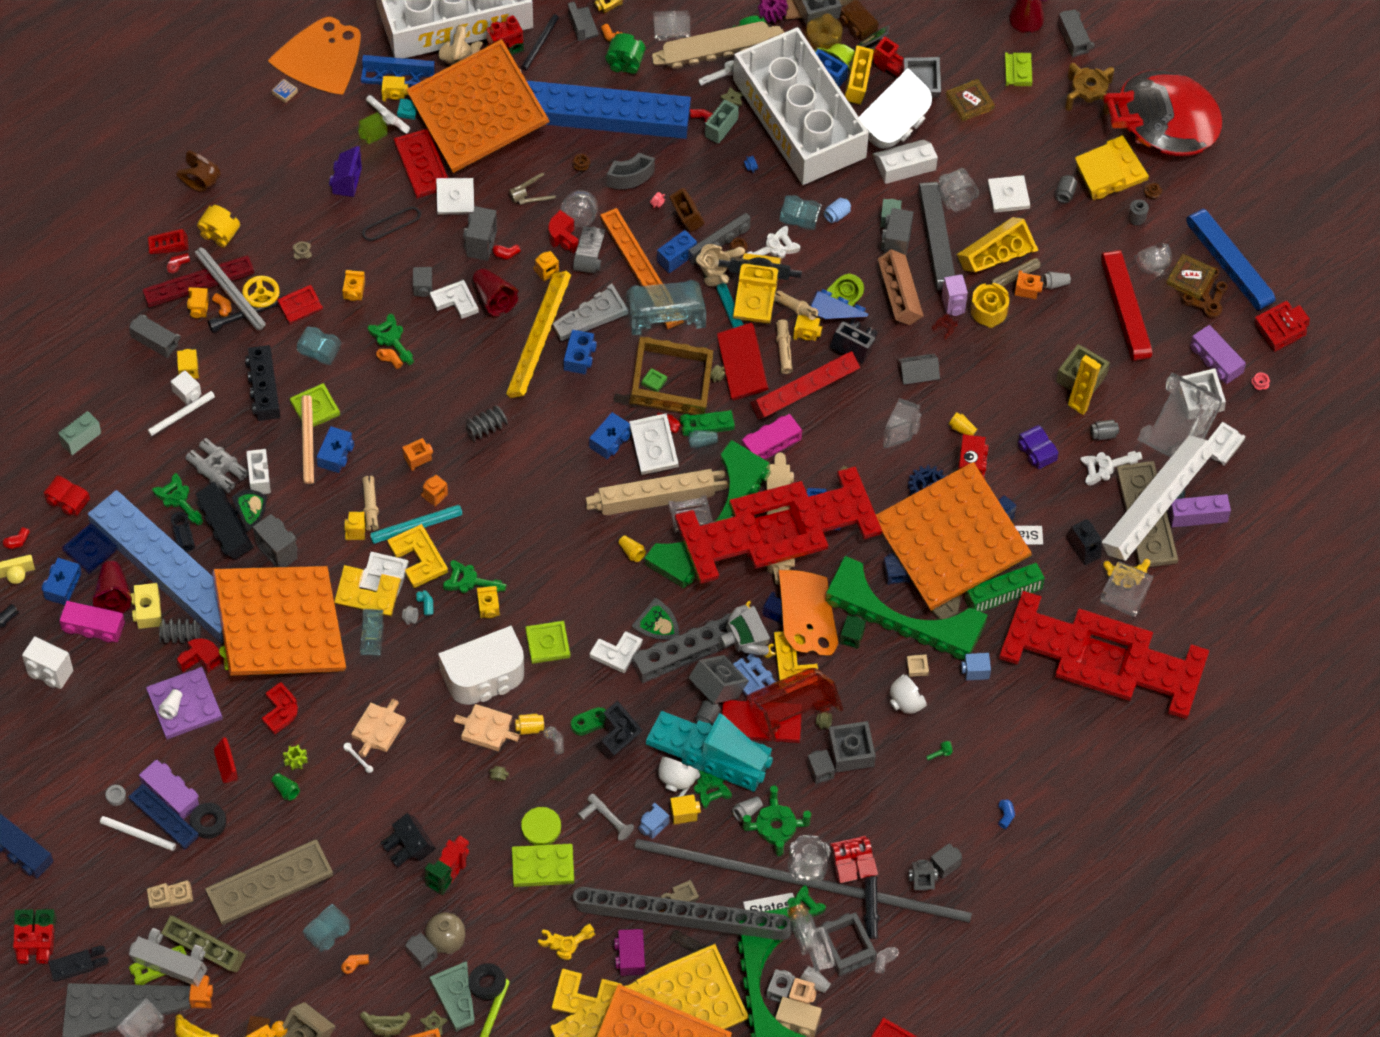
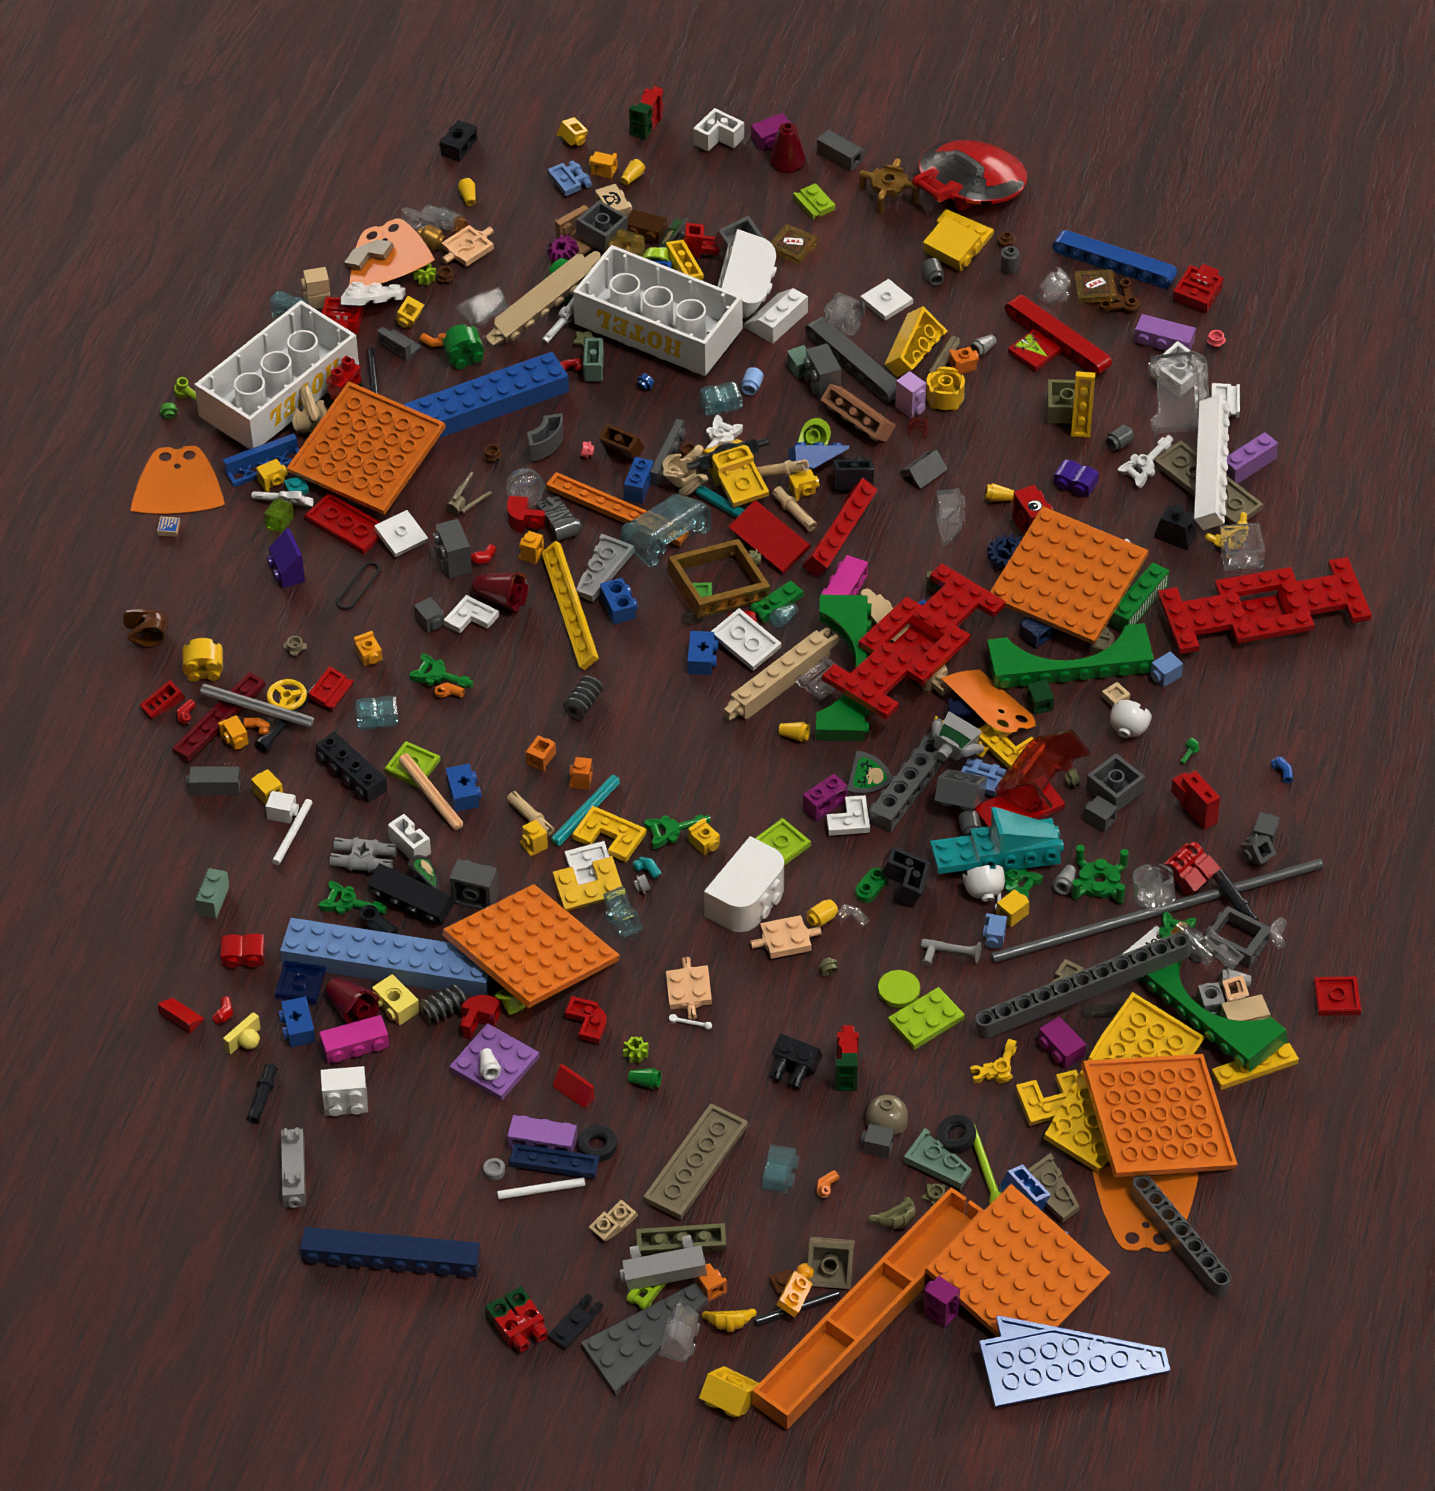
camera: 30 degrees left, 10 degrees down
none -> magenta brick [803,774,848,822]
none -> red tile [1008,329,1062,372]
none -> red piece [1171,771,1220,830]

